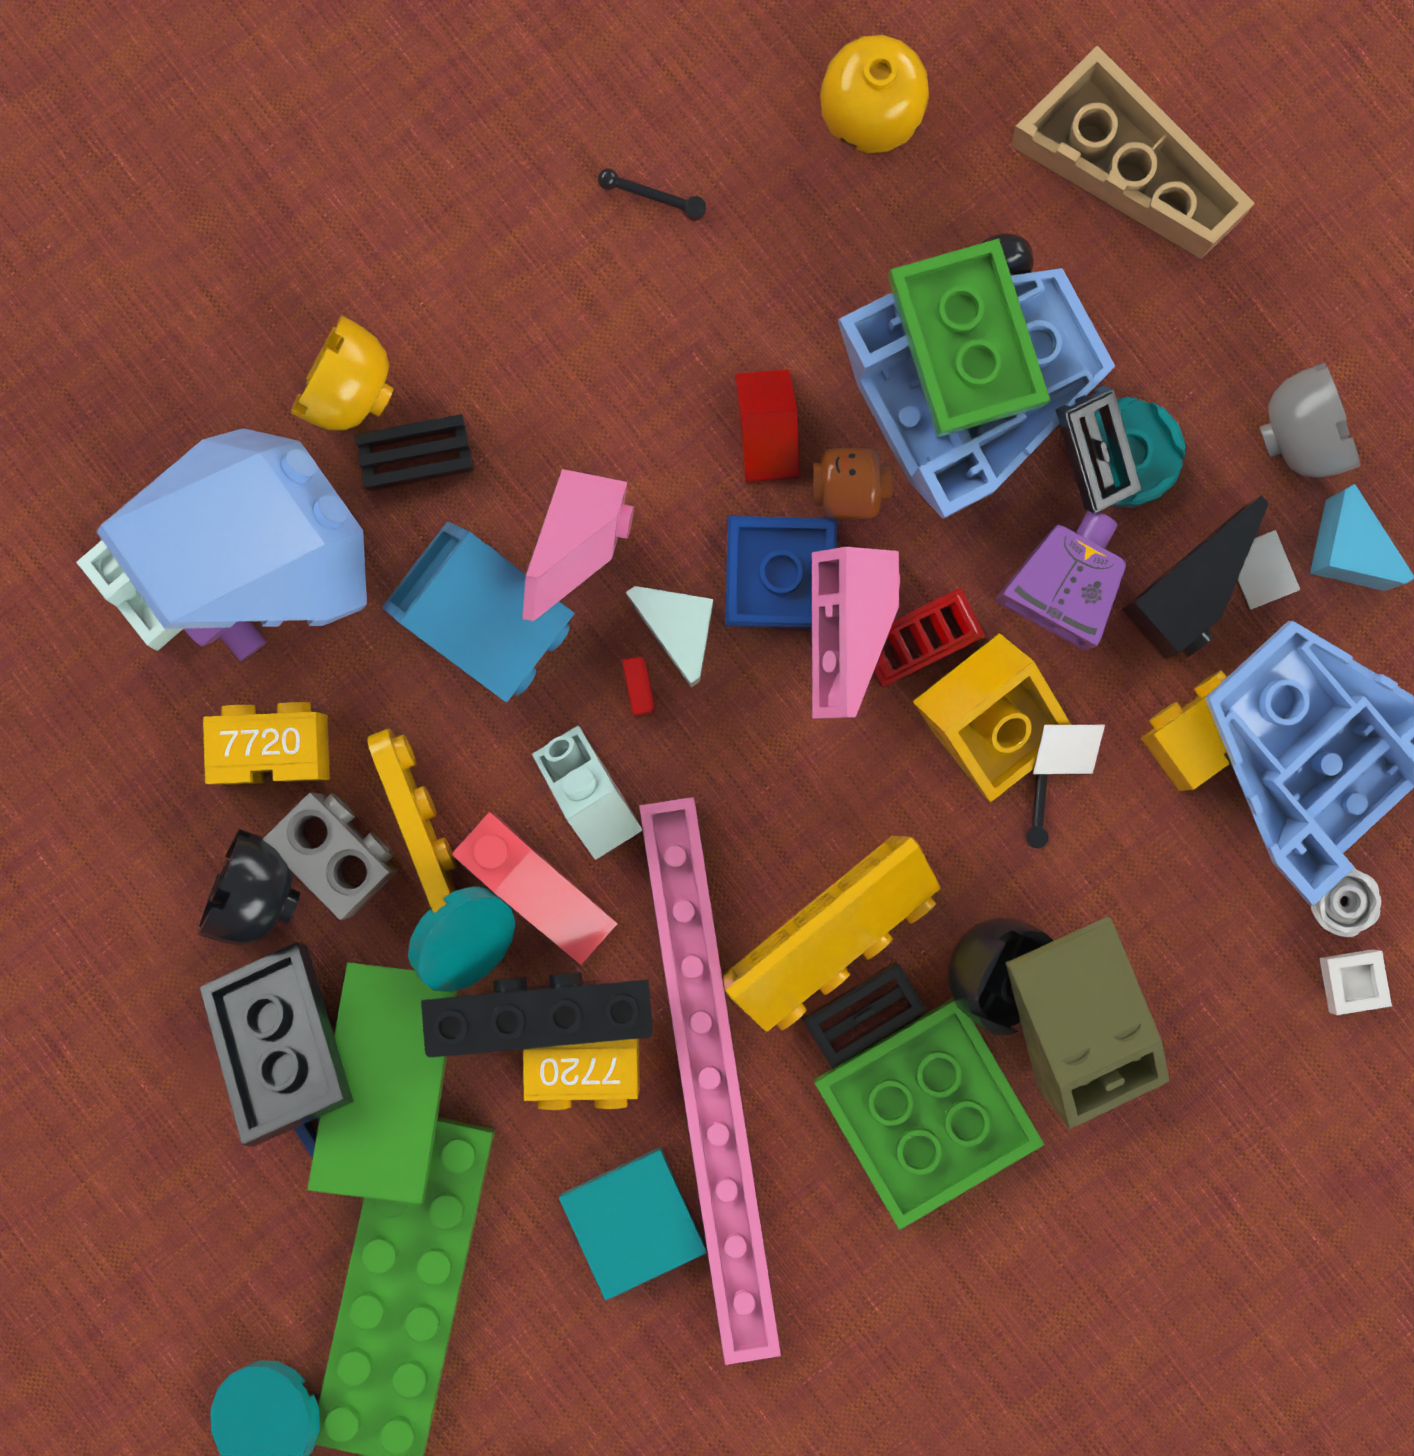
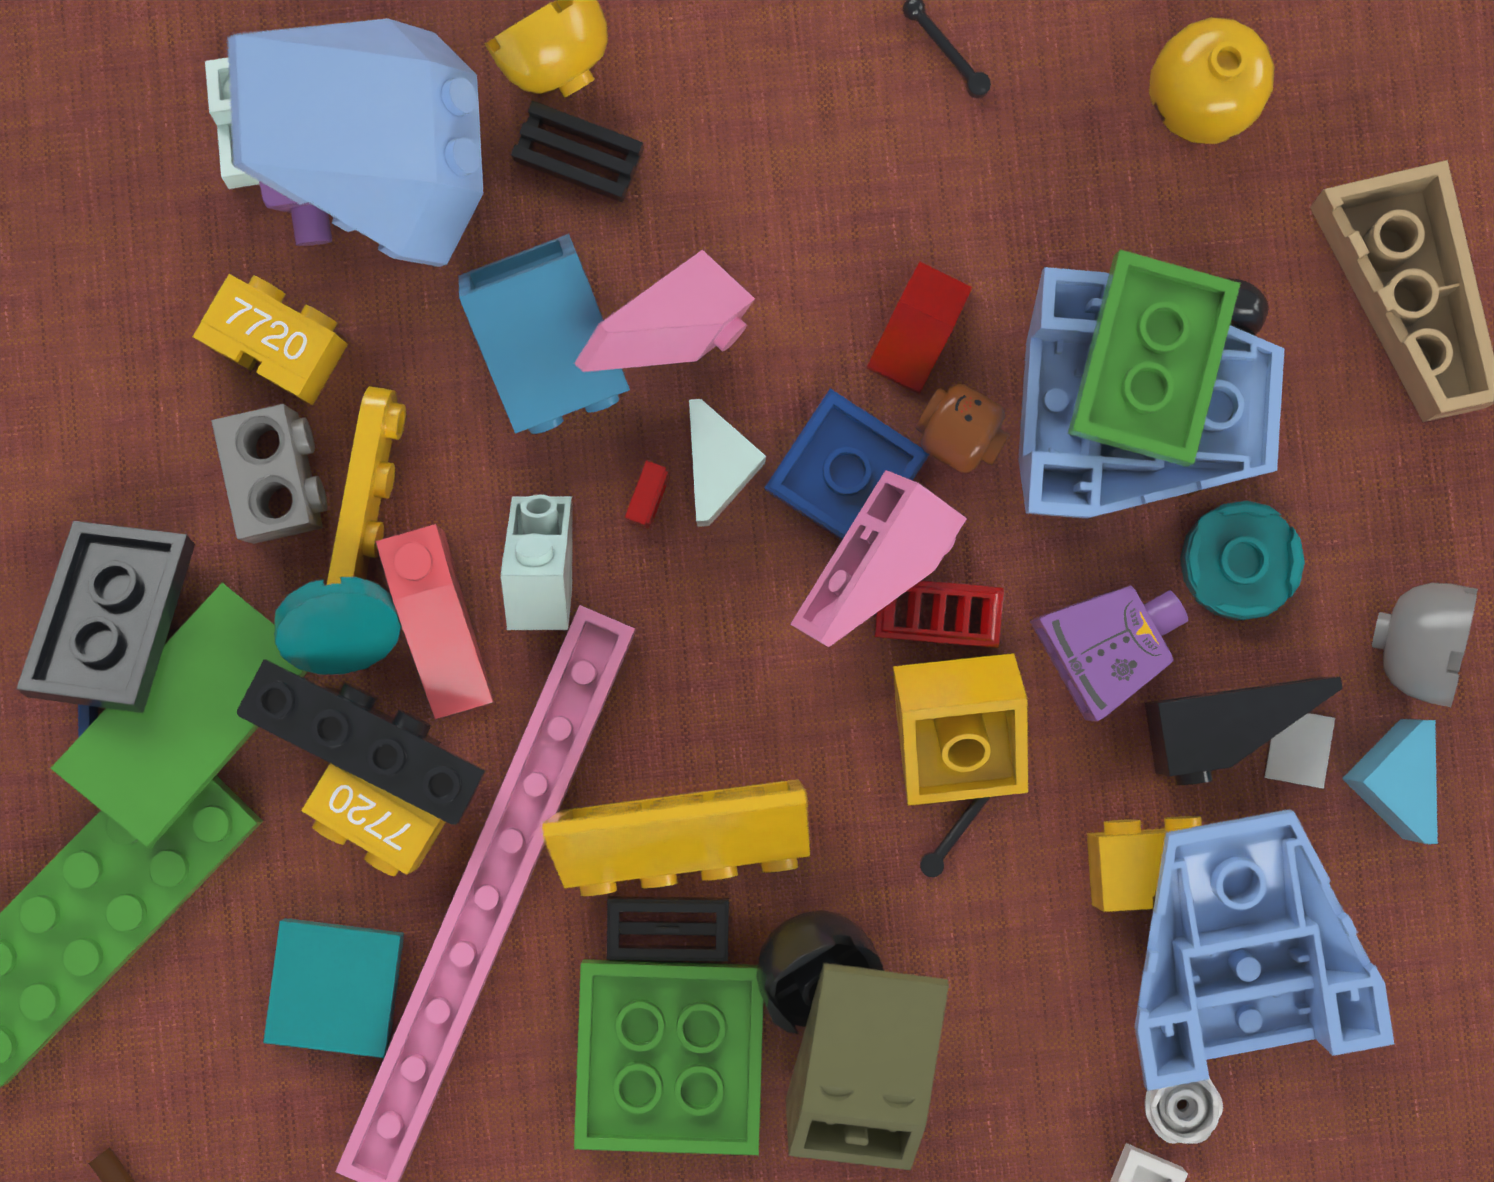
camera: 30 degrees right, 0 degrees up
black cylinder [198,828,300,945] -> none
white sticker [1033,725,1105,774] -> none
black tile [1055,386,1141,514] -> none

